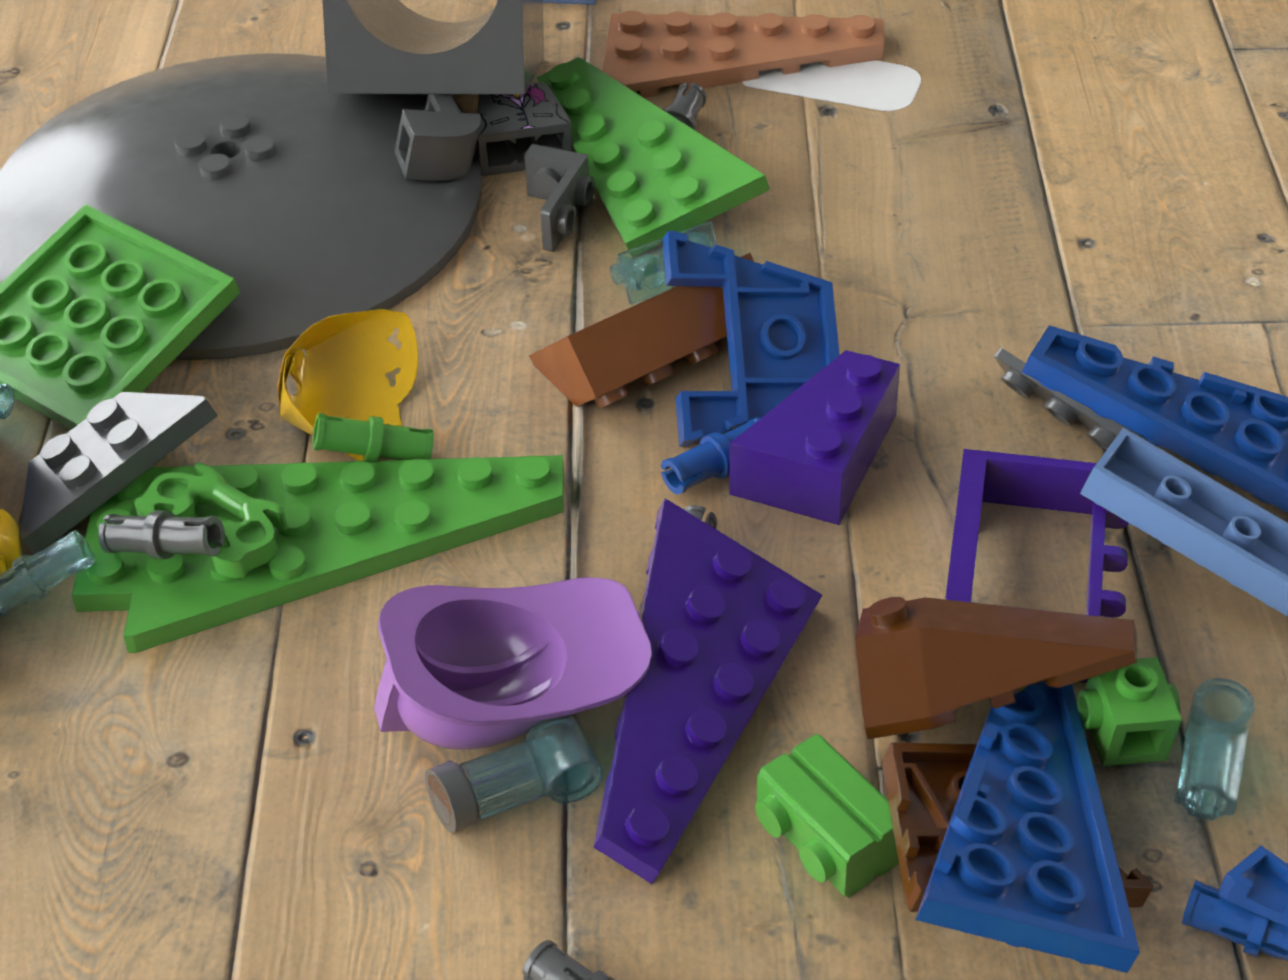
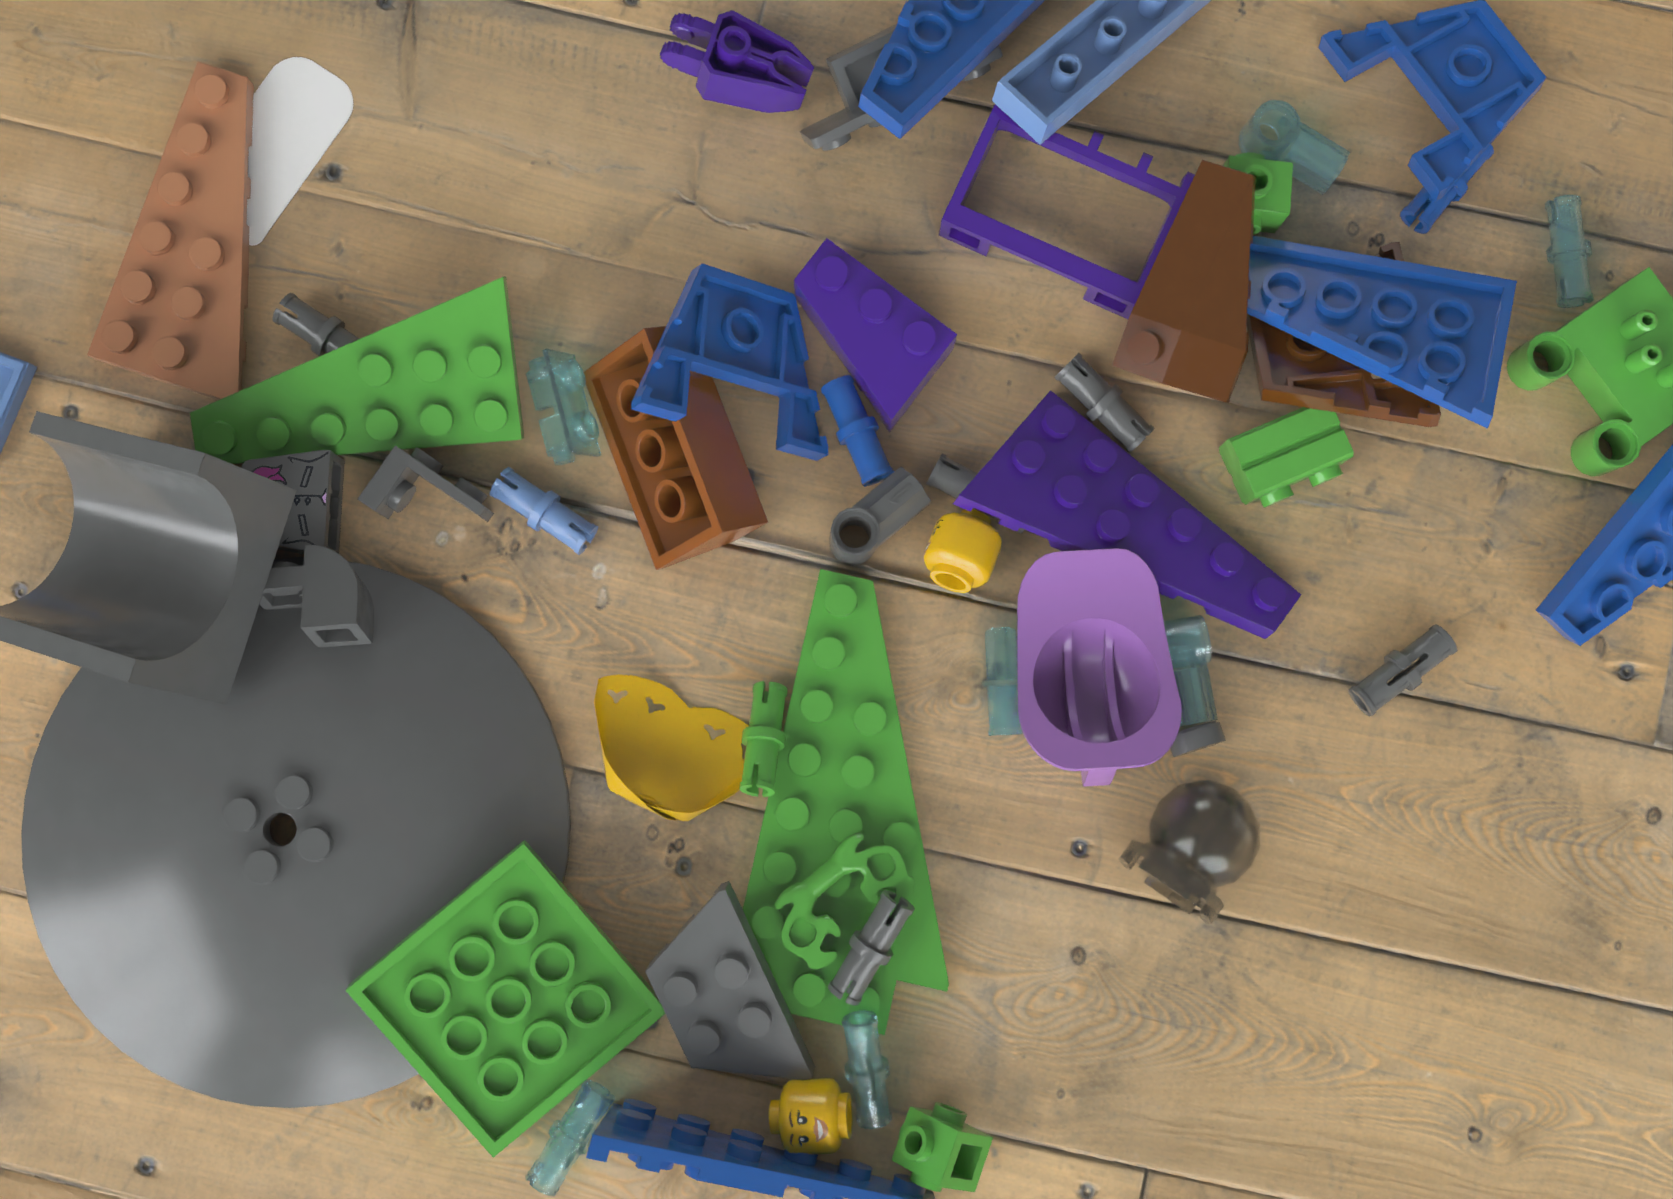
camera: 80 degrees left, 40 degrees up
none -> medium blue pin [489,467,598,555]
none -> dark purple hinge [660,10,814,113]
none -> dark grey piece [829,467,931,565]
none -> yellow head [924,509,1002,593]
none -> dark grey pin [1054,353,1155,453]
none -> clear smoke tile [1118,780,1260,924]

